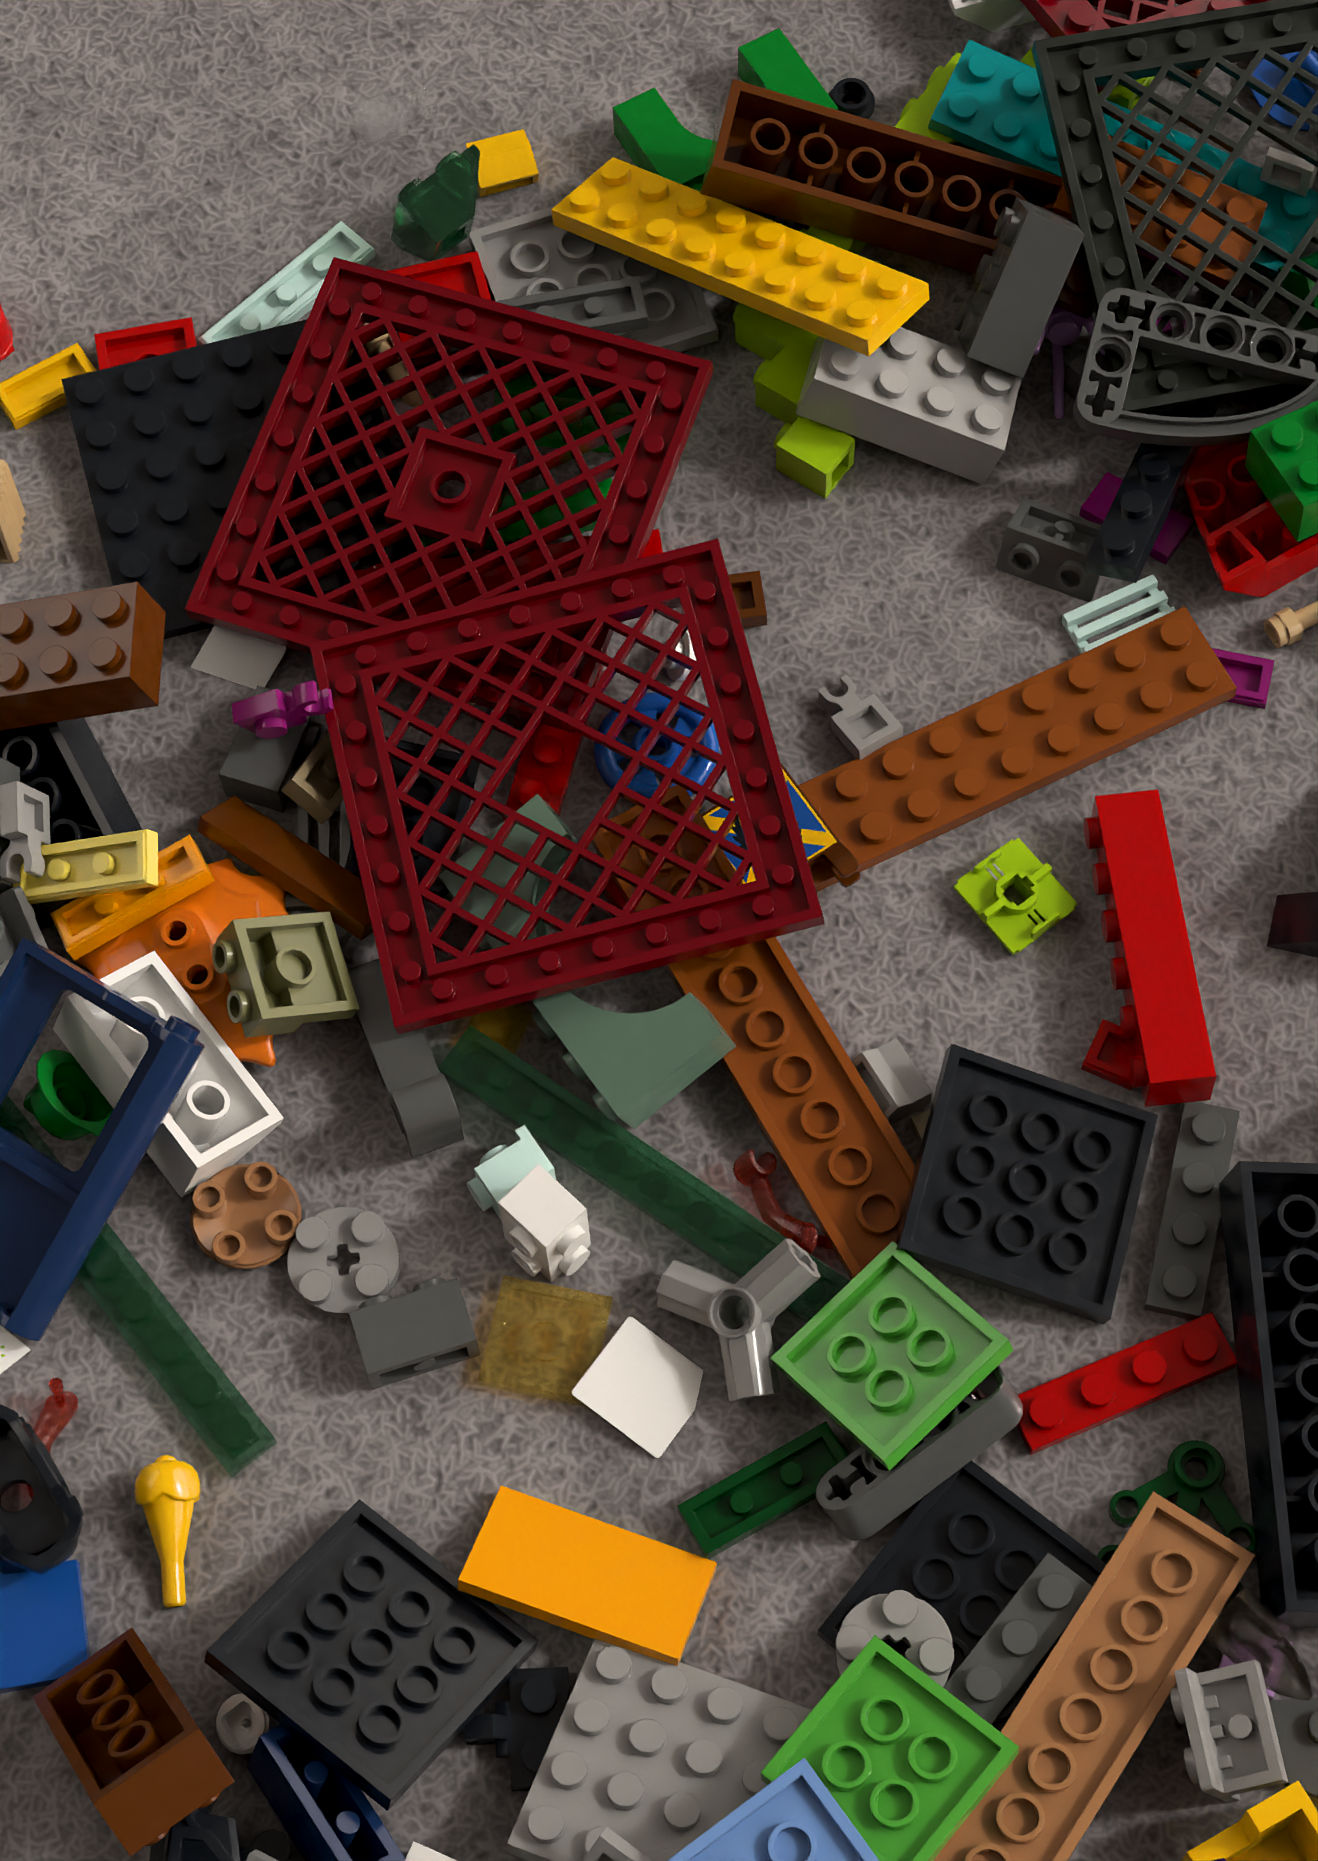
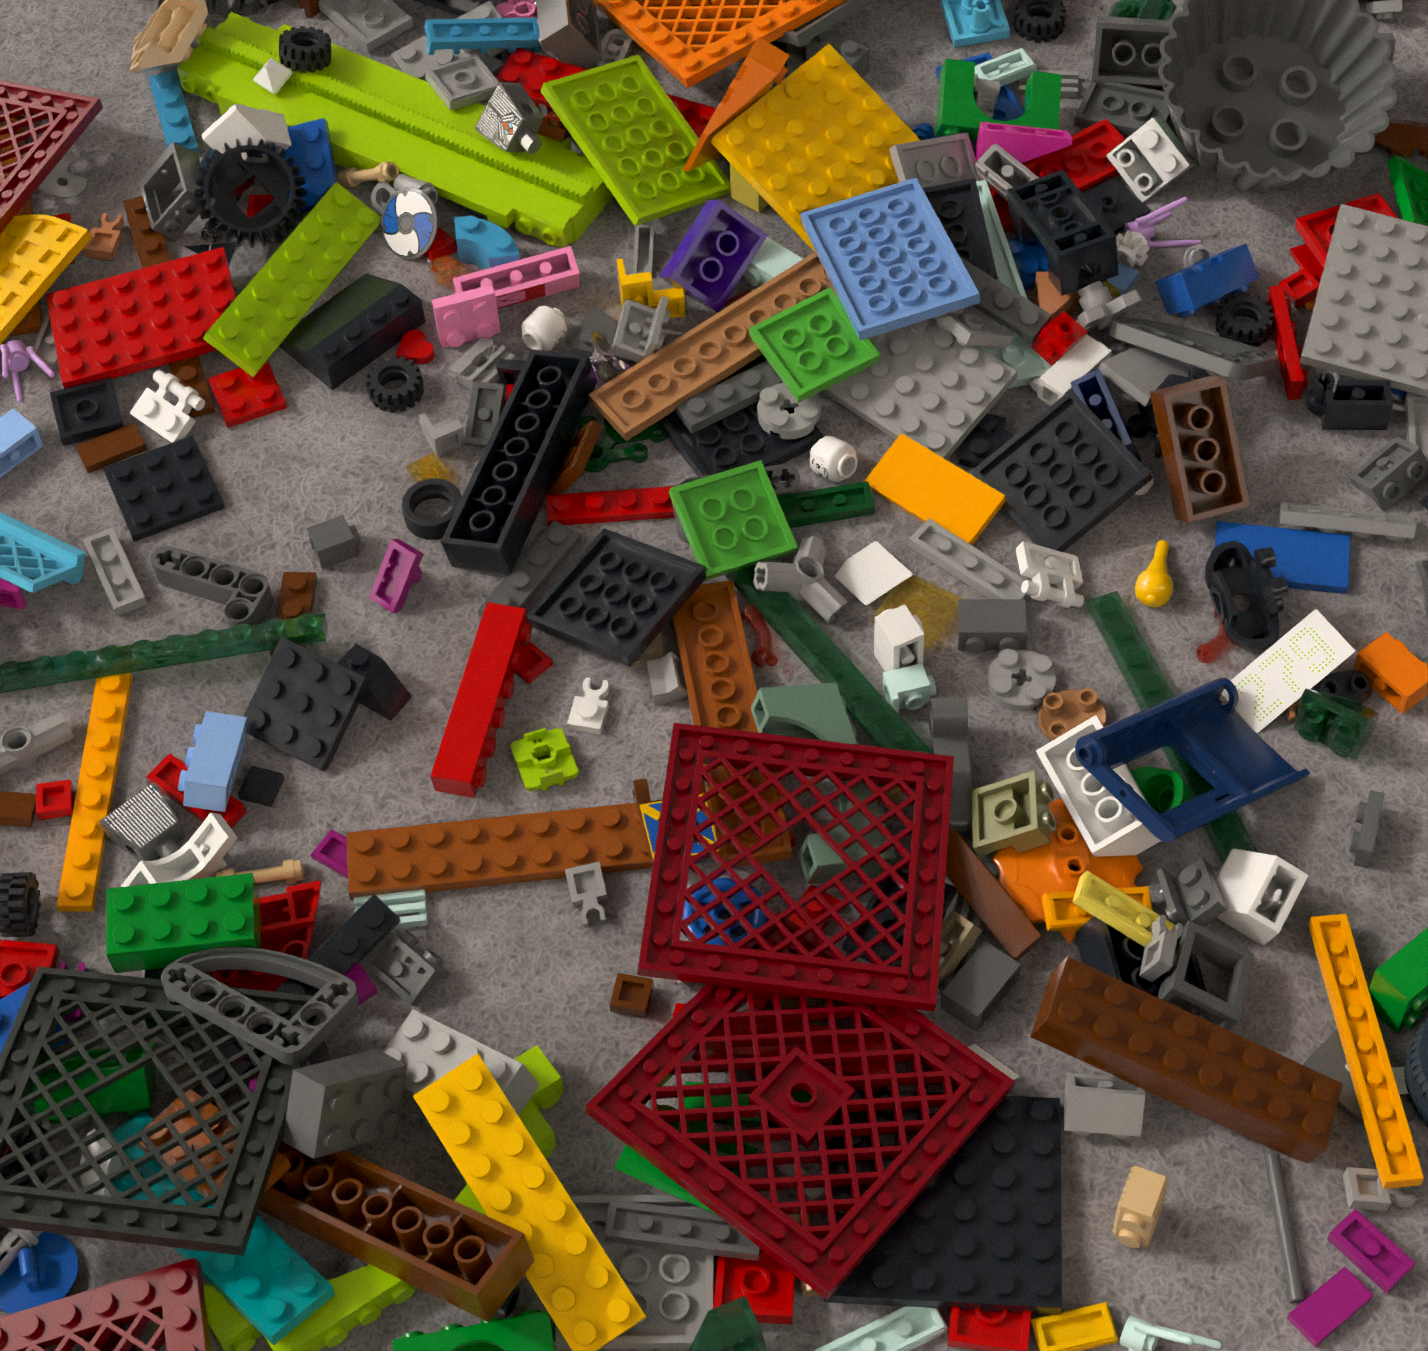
camera: 160 degrees left, 10 degrees down
magenta plate [232,681,333,739] -> none
none -> reddish brown tile [547,420,603,495]
none -> white plate [567,678,609,735]
none -> white head [810,436,858,482]
none -> light grey plate [908,519,1031,600]
none -> white plate [1016,541,1084,608]

